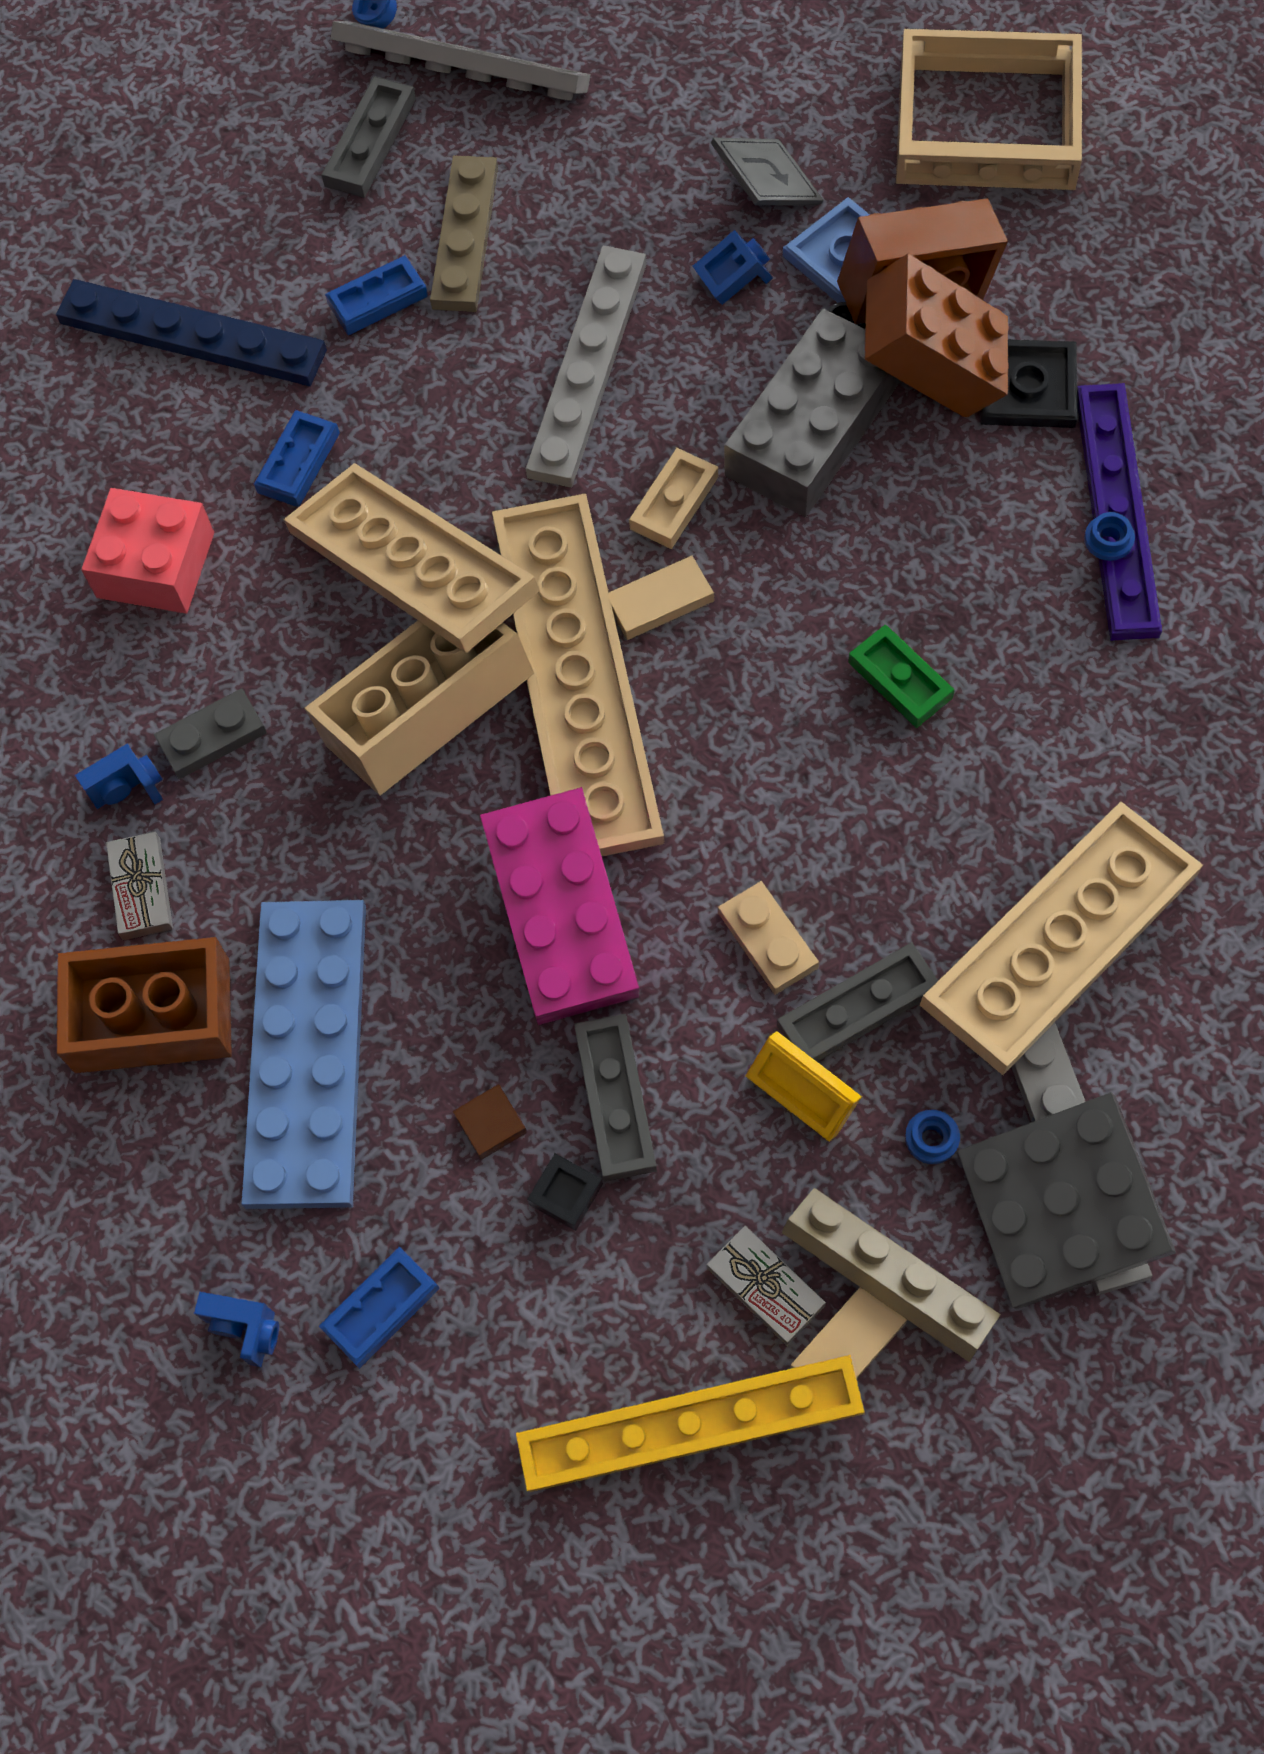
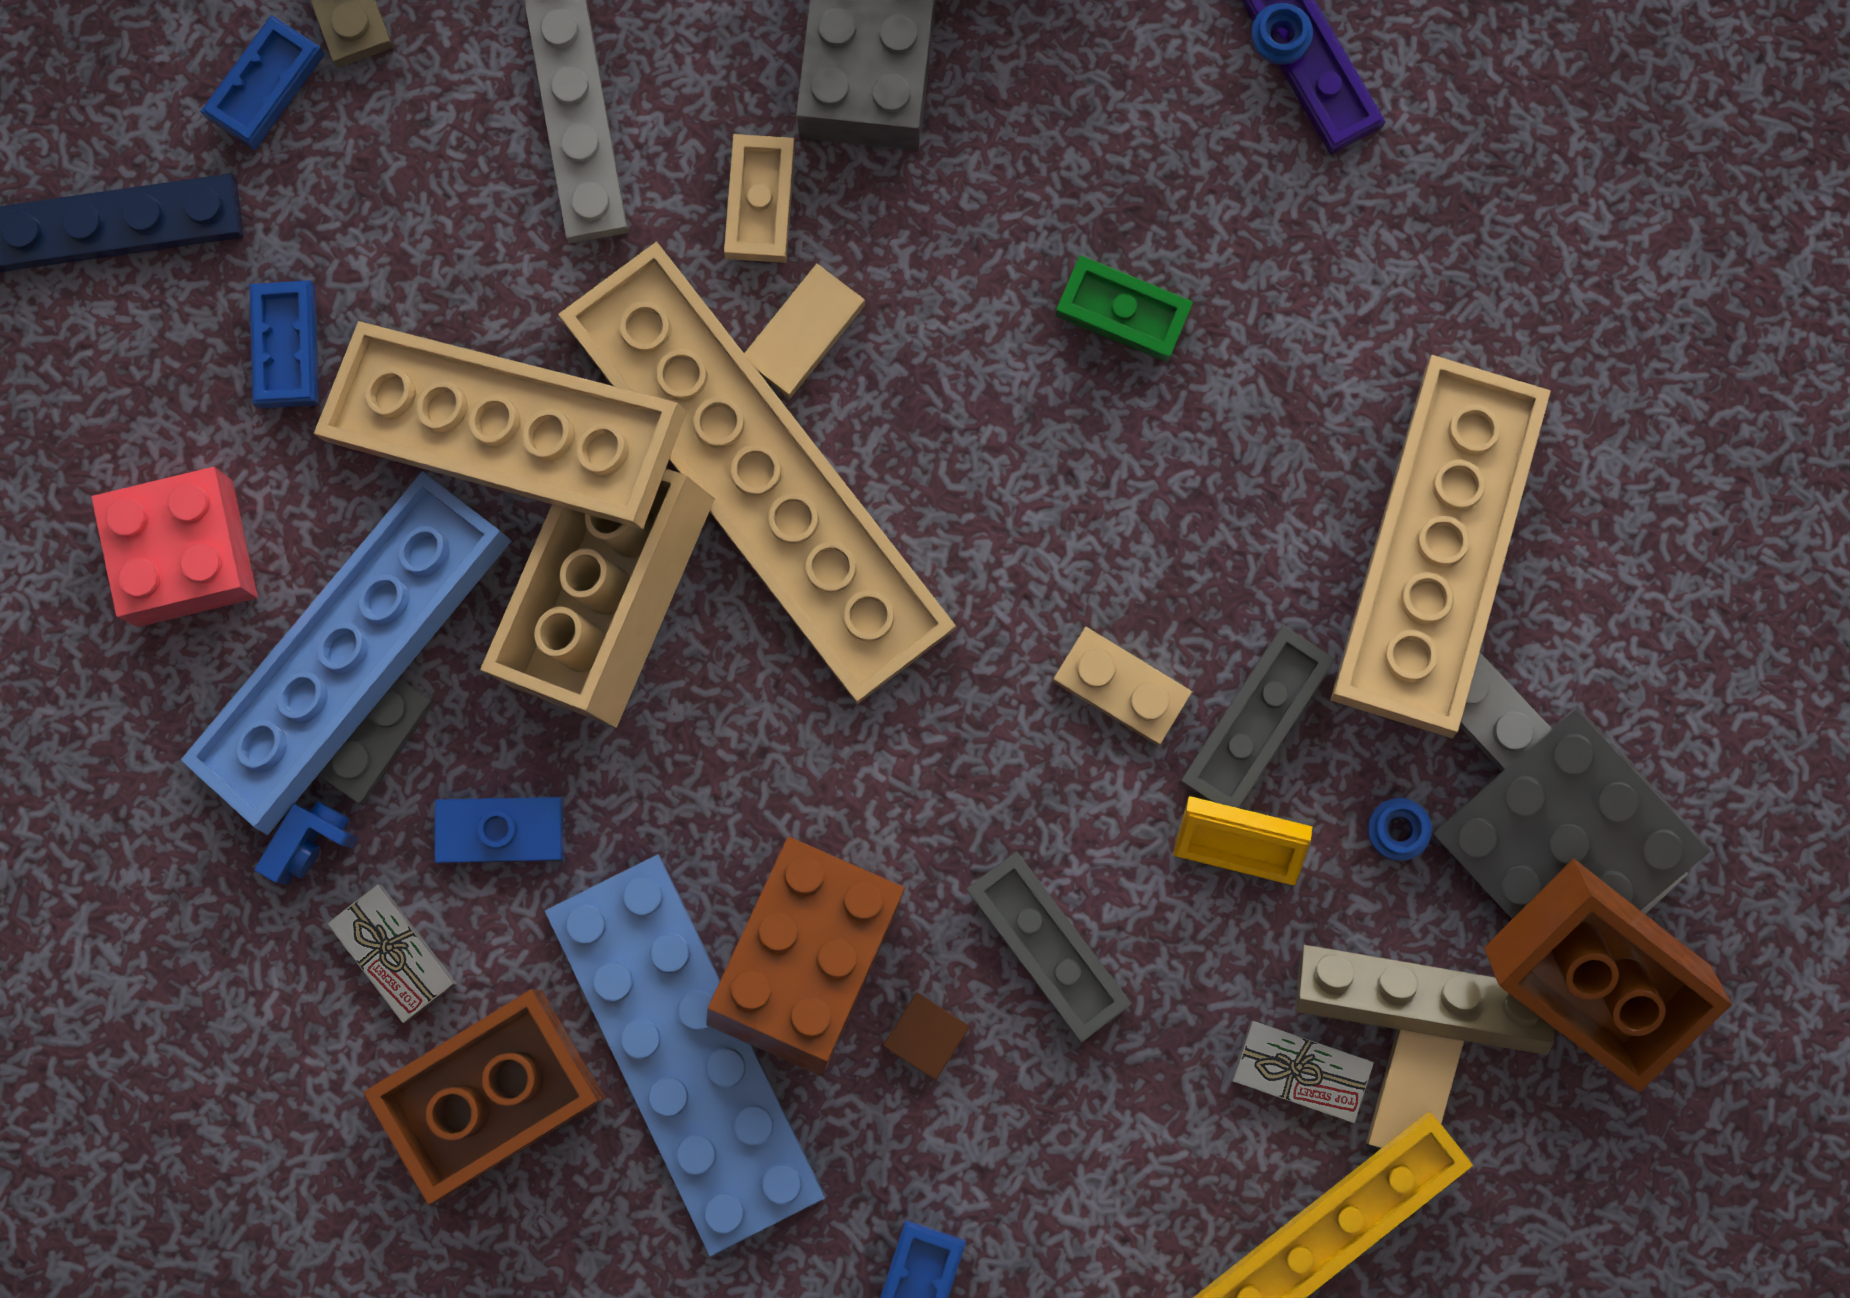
camera: 30 degrees left, 15 degrees up
dark pink brick [480,787,639,1025] -> none
black plate [527,1153,603,1231] -> none
none -> medium blue plate [181,471,512,835]
none -> blue plate [435,797,564,864]
none -> dark orange brick [706,836,905,1077]
none -> dark orange brick [1484,858,1732,1093]

